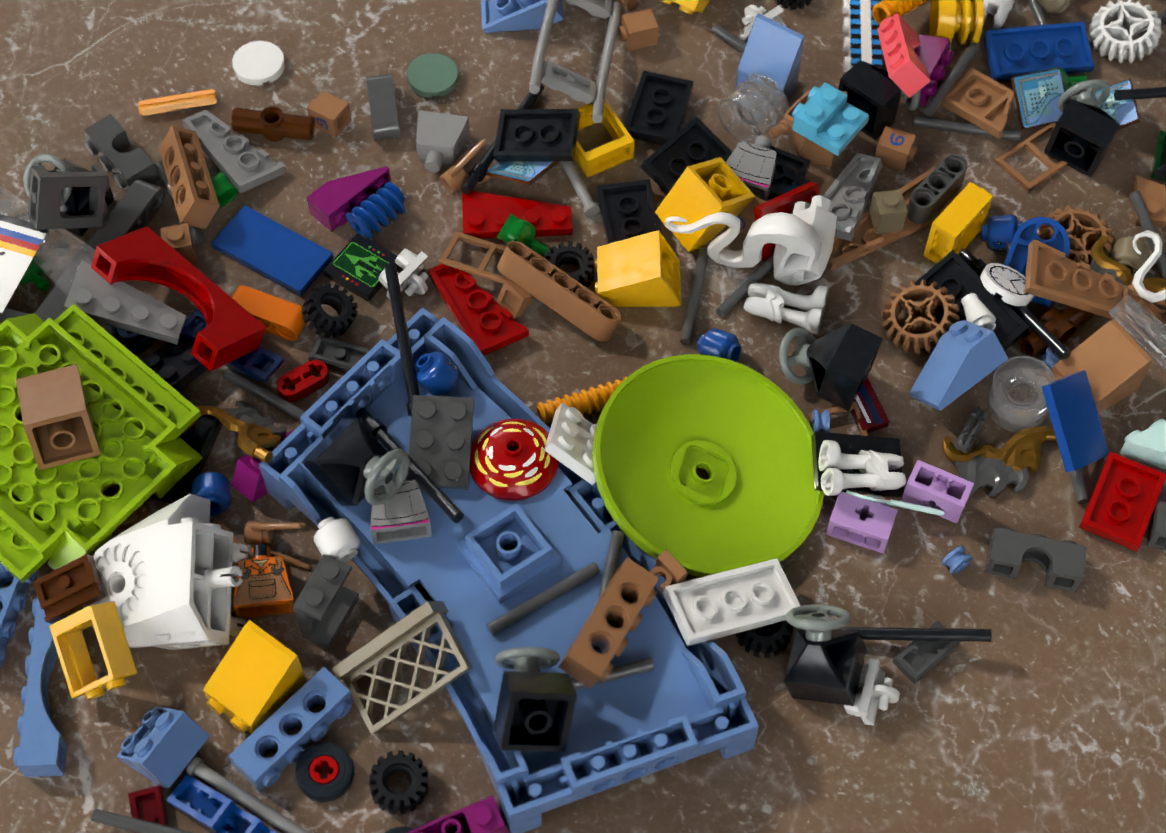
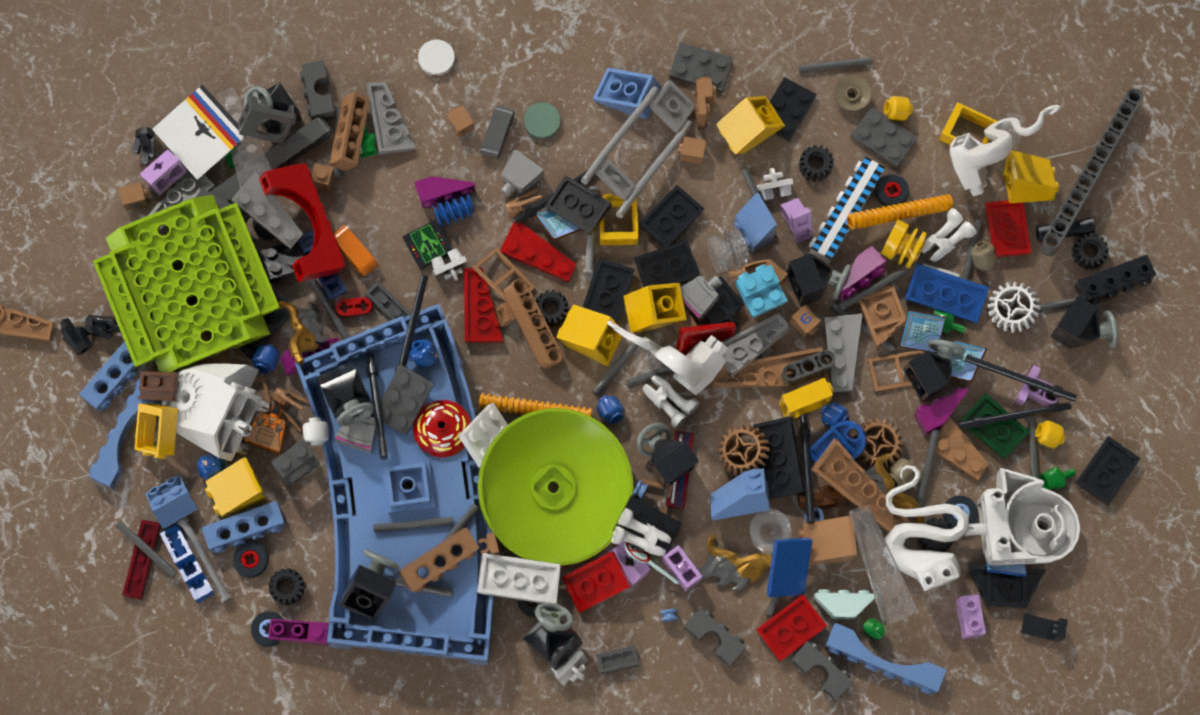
camera: 25 degrees right, 15 degrees up
medium nougat slope [16,364,101,471] -> none
light orange axle [138,89,217,116] -> none
blue tile [211,205,334,297] -> none
reddish brown piece [231,106,315,142] -> none
black tyre [302,283,358,338] -> none
dark tan fence [332,601,473,735] -> none
green piece [496,213,549,257] -> none
black bar [840,627,992,642] -> none
dark tan brick [869,189,907,234] -> none
coral arch [877,13,931,98] -> none
dark grey axle [955,407,988,453] -> none
white cone [961,293,996,331] -> none
white tile [980,263,1035,306] -> none
none -> blue head [196,454,226,481]
none -> red plate [561,551,632,613]
none -> lavender tile [780,198,813,244]
none -> light grey wing [824,314,862,394]
none -> magenta slope [913,387,969,436]

